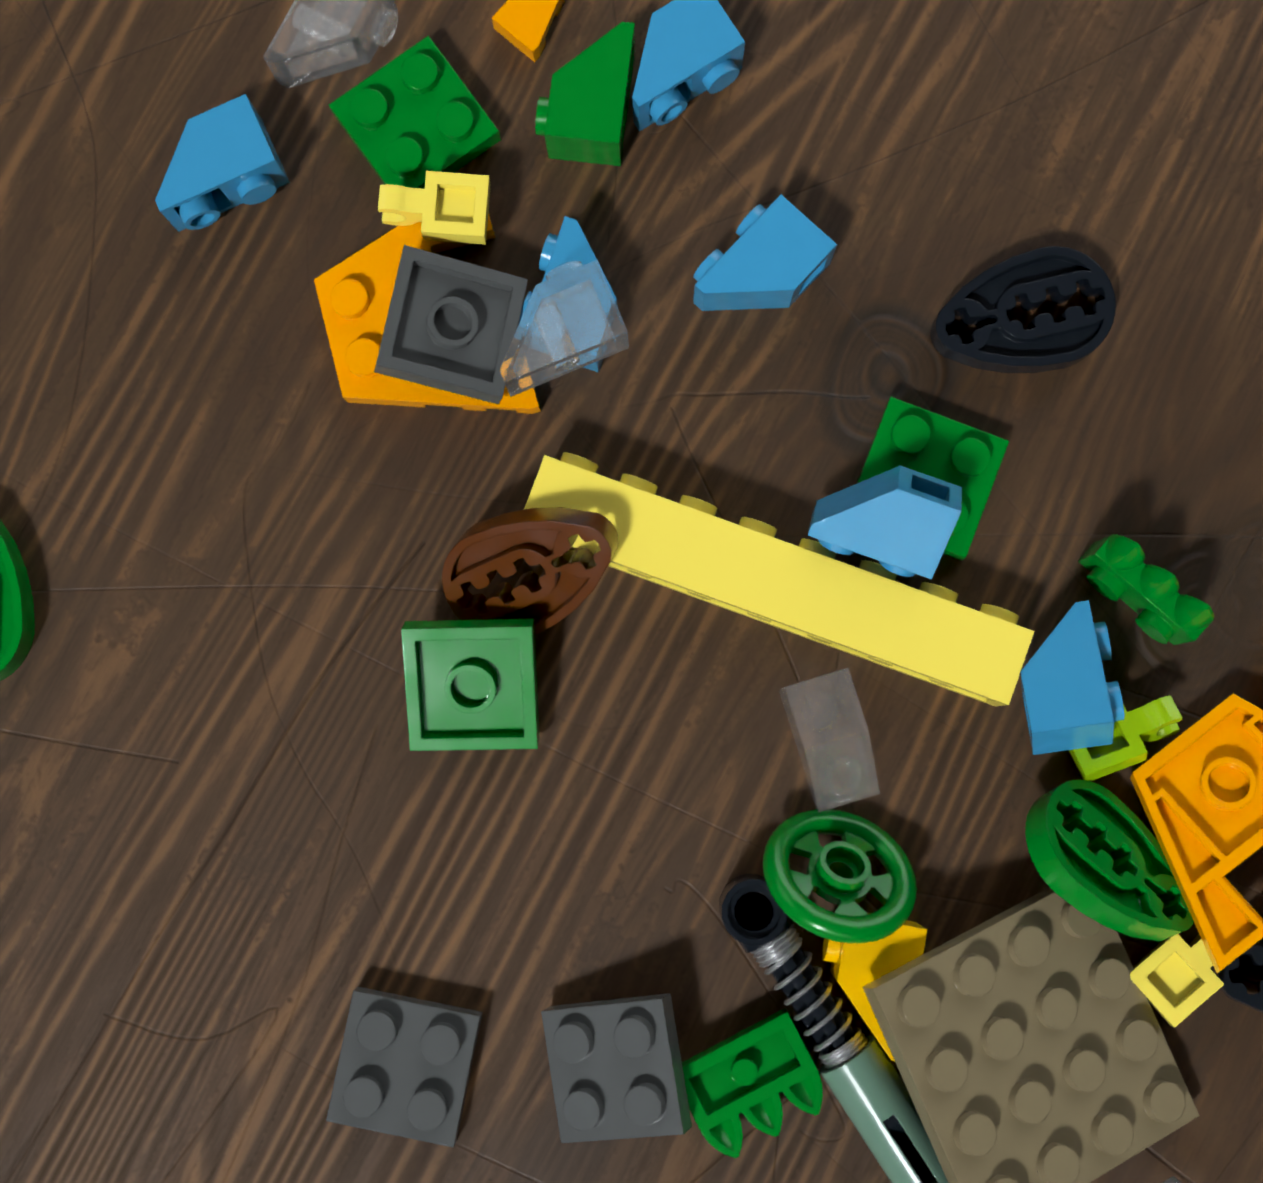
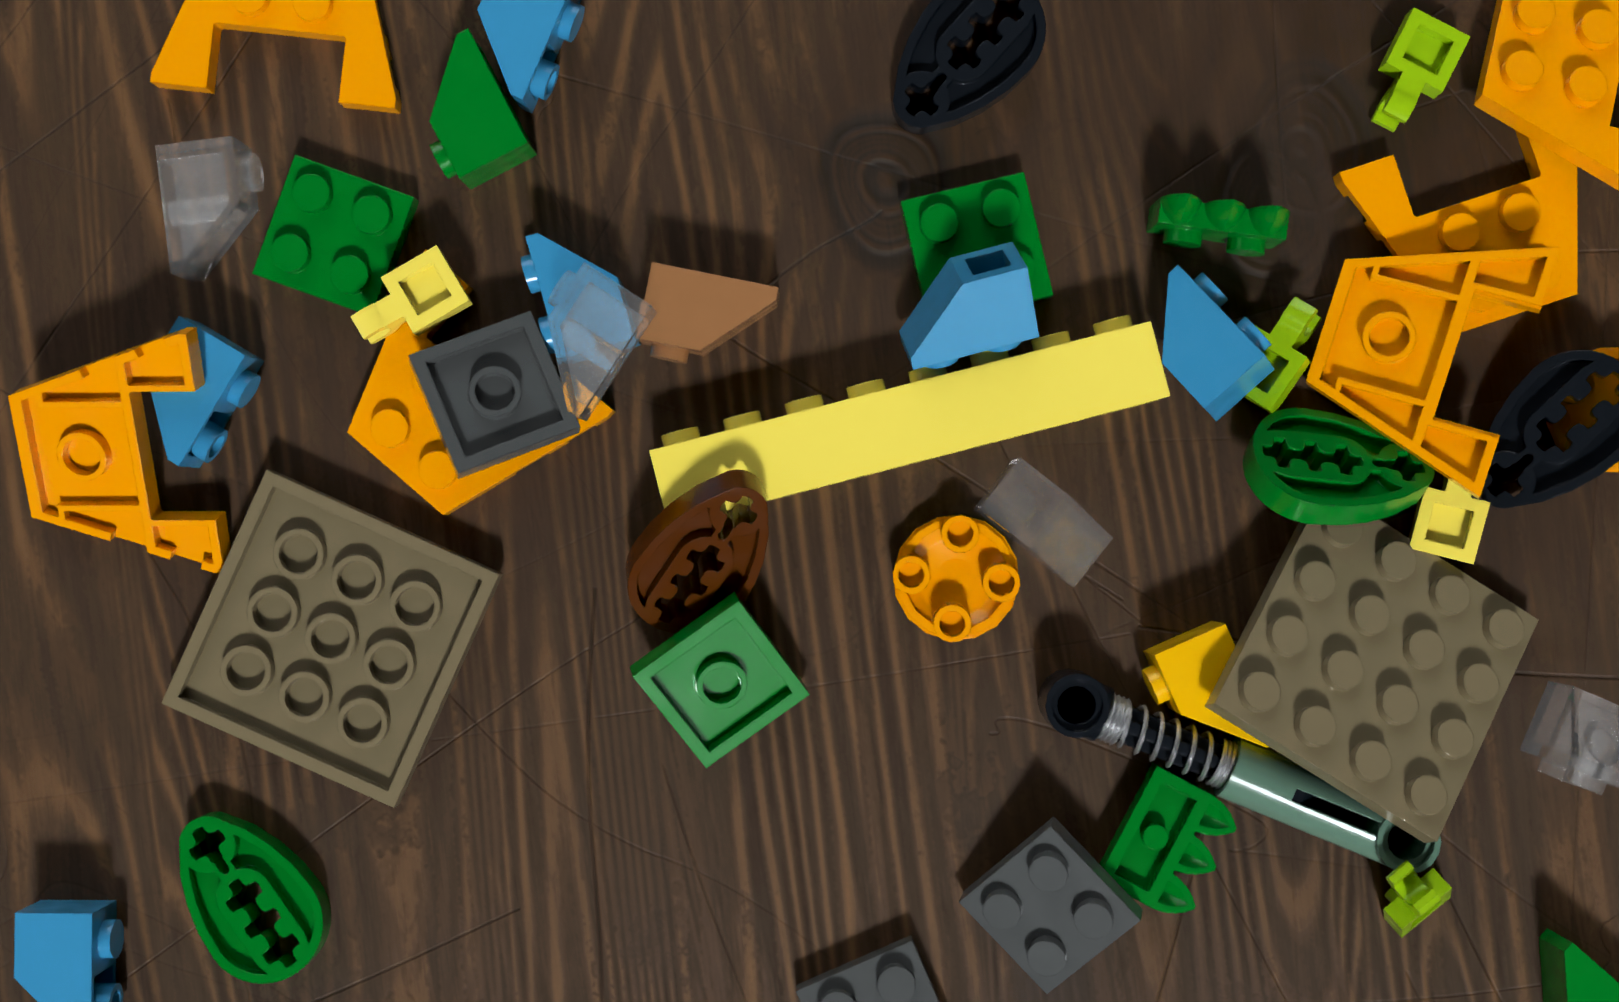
camera: 40 degrees left, 5 degrees up
dark azure slope [693,194,837,311] -> none
green plate [763,809,917,944] -> none
none -> light orange wing [8,327,231,573]
none -> dark tan plate [161,470,503,808]
none -> medium nougat slope [637,262,780,364]
none -> light orange dish [893,514,1020,642]

